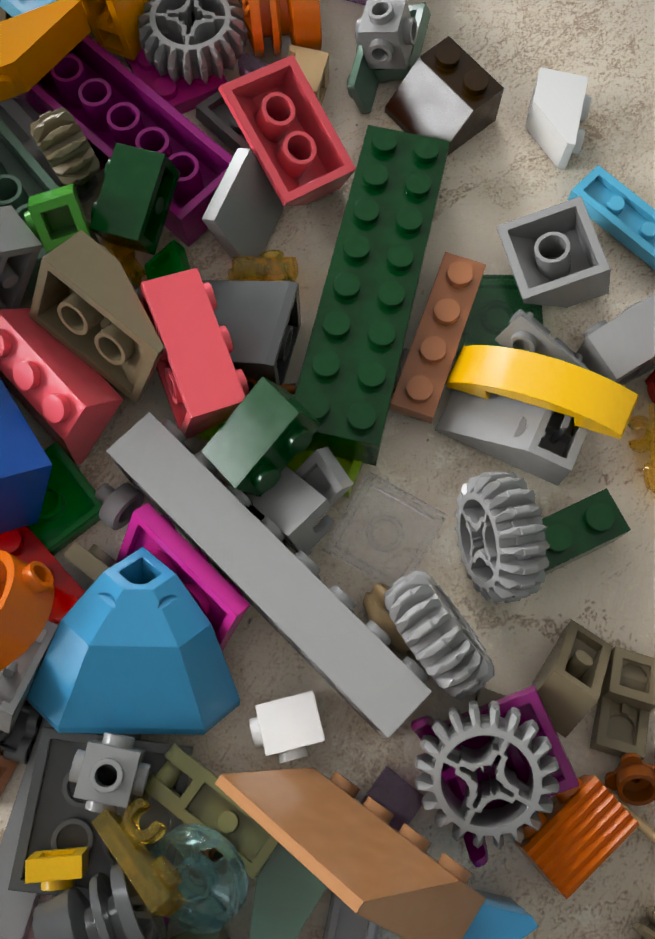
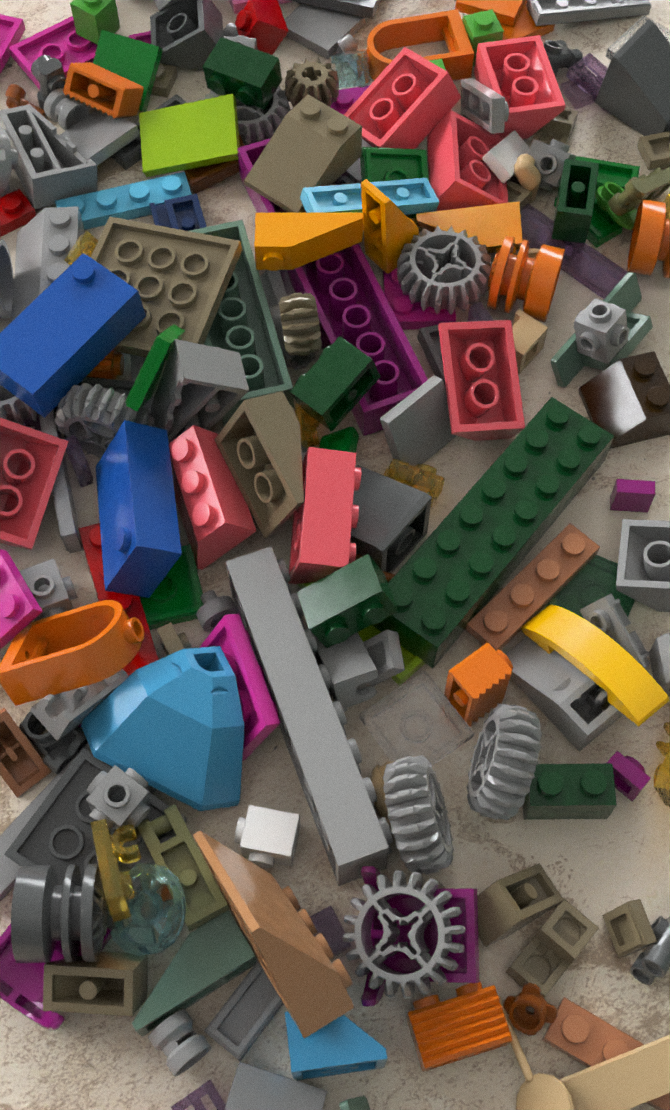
camera: 25 degrees right, 10 degrees down
bright green brick [23,183,90,252] -> none
yellow plate [25,846,89,891] -> none
none -> orange brick [443,643,513,727]
none -> magenta plate [606,751,651,802]
none -> magenta tile [610,479,656,513]

